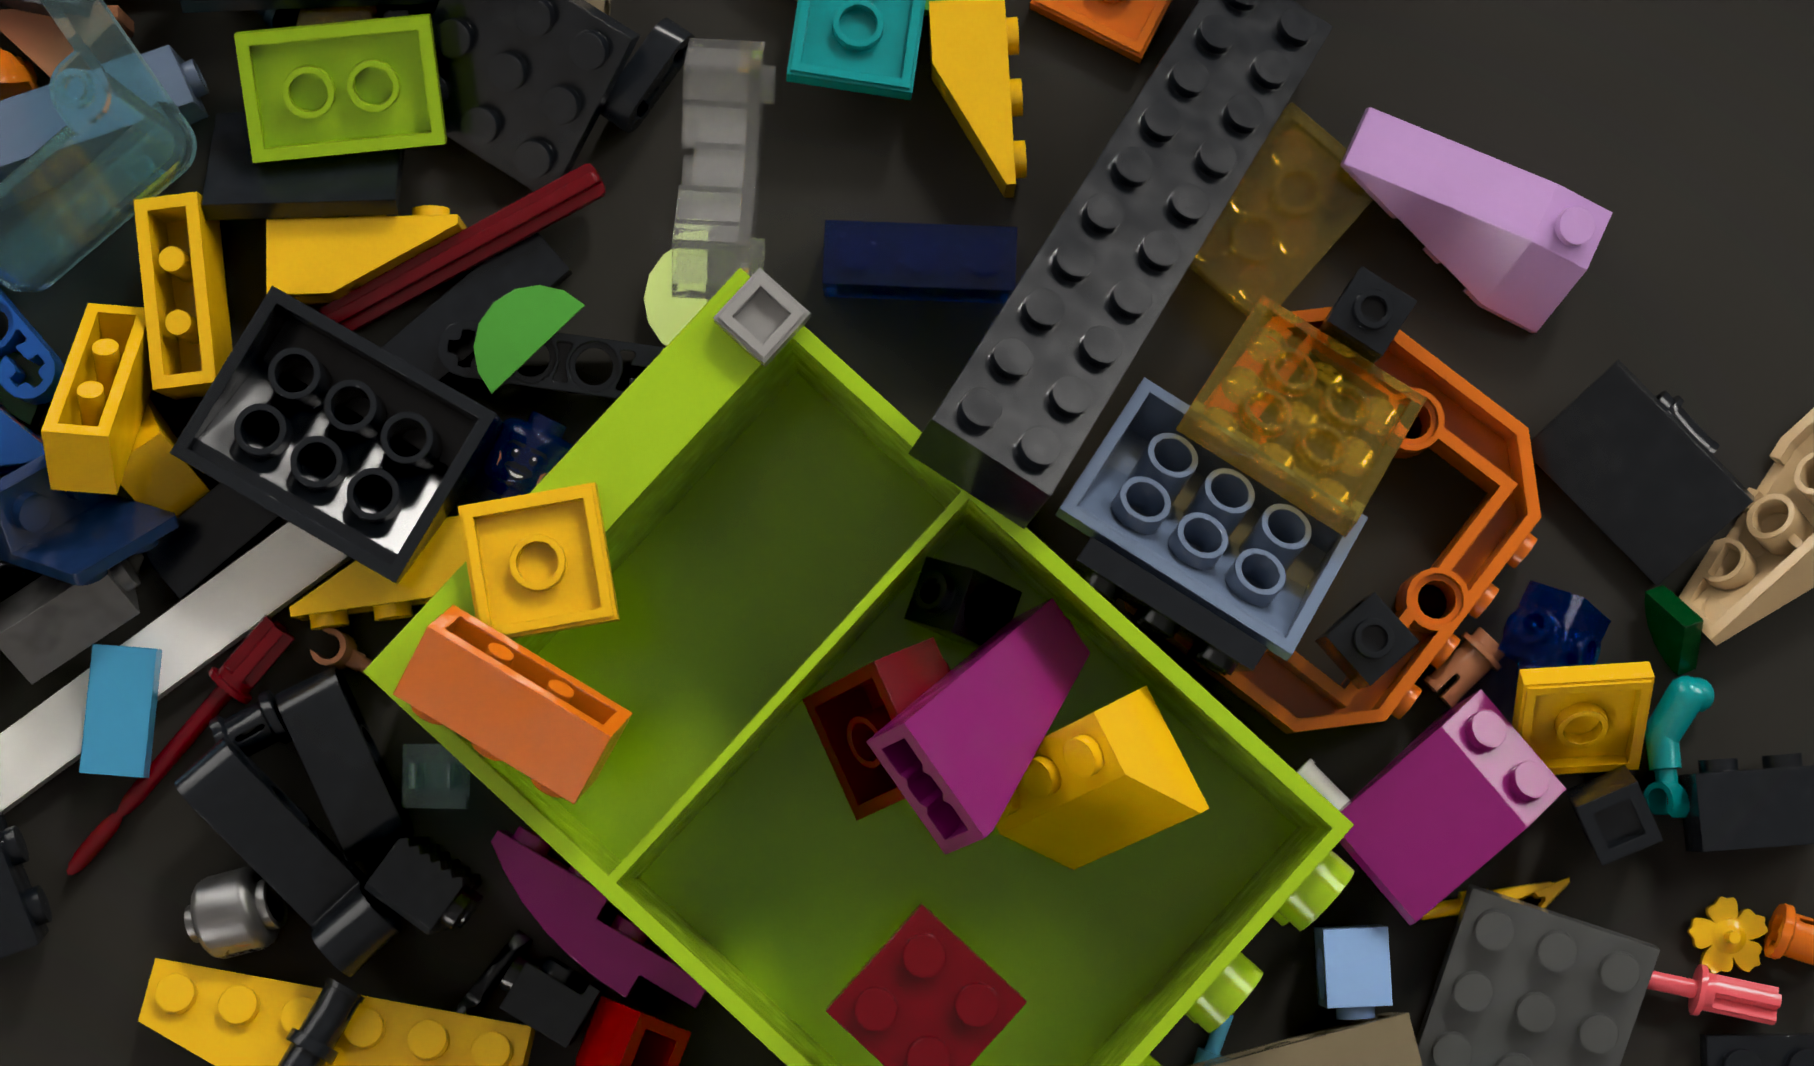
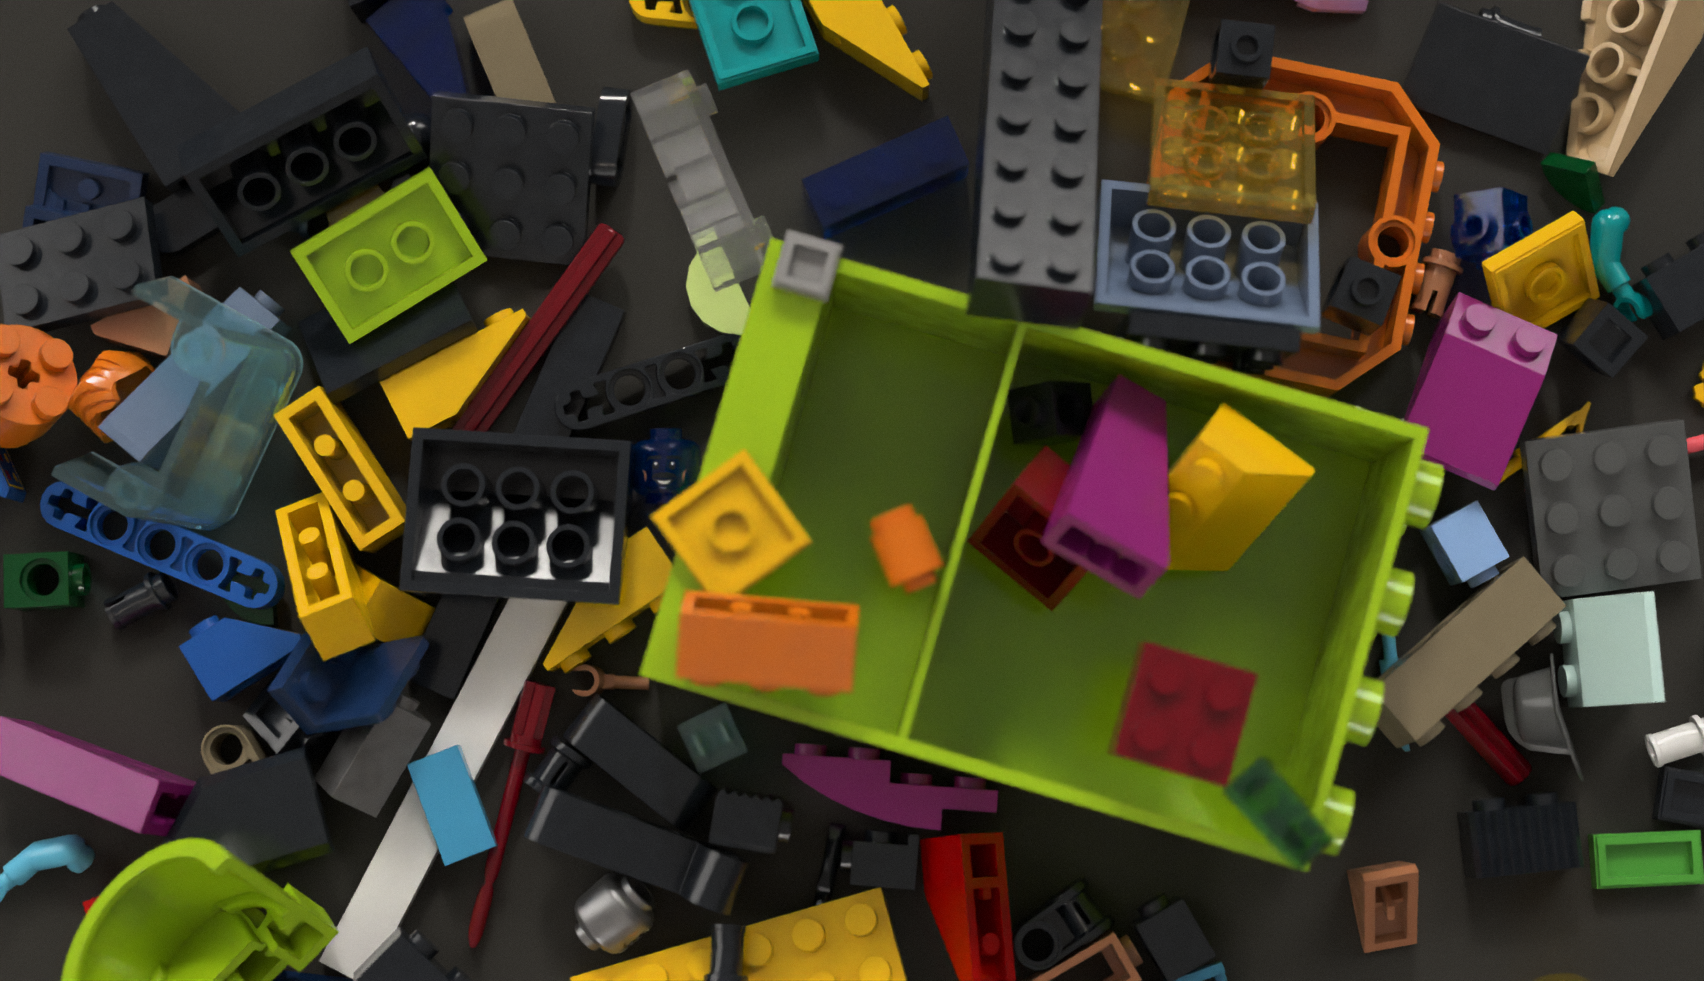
camera: 25 degrees left, 0 degrees up
bright green tile [473,285,585,394] -> none
none -> orange brick [869,504,944,595]

